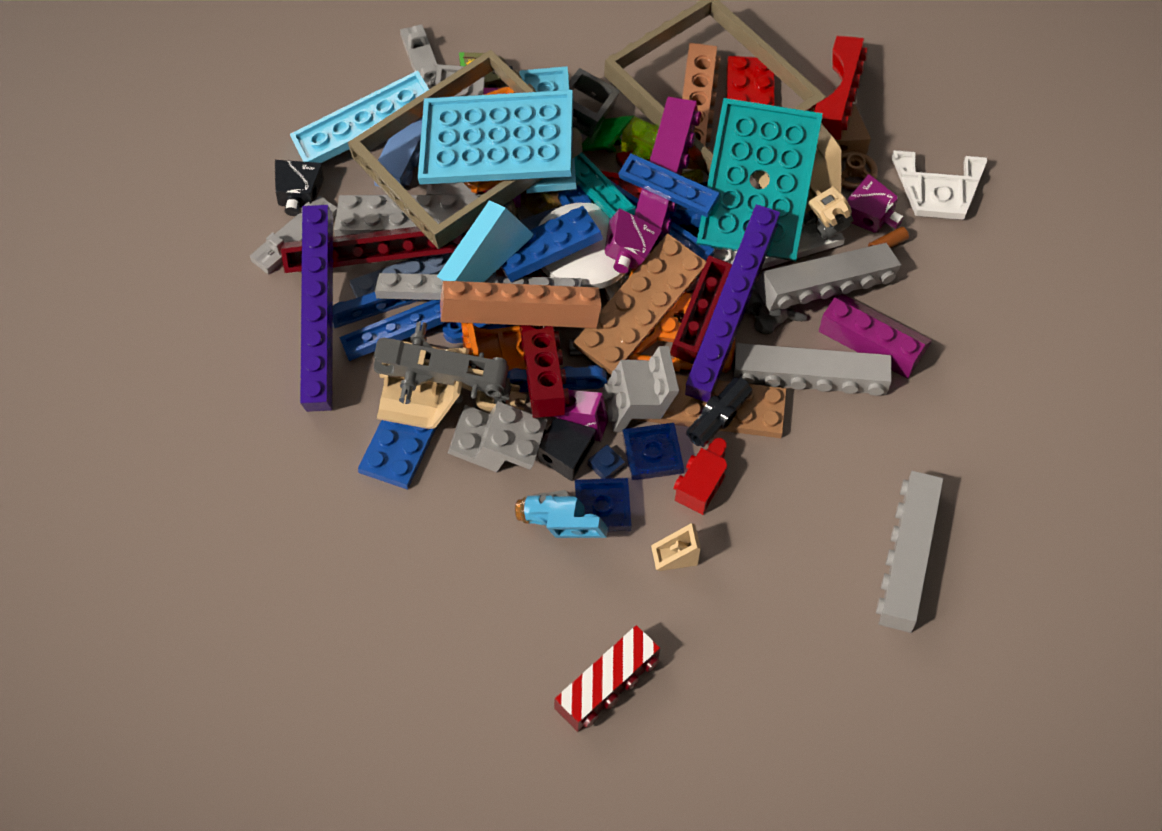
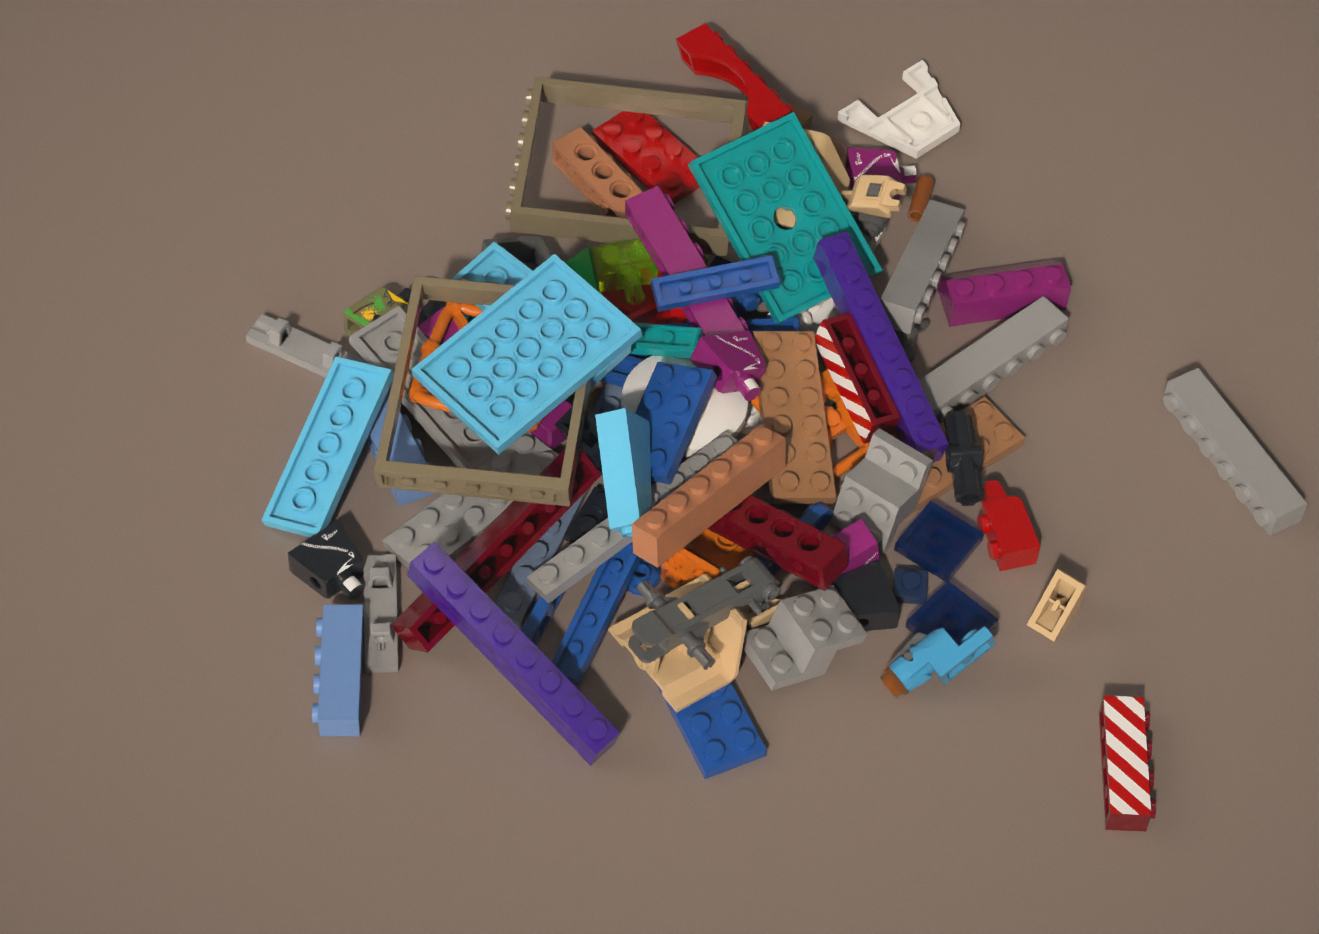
camera: 45 degrees left, 5 degrees down
none -> medium blue brick [312,605,364,736]

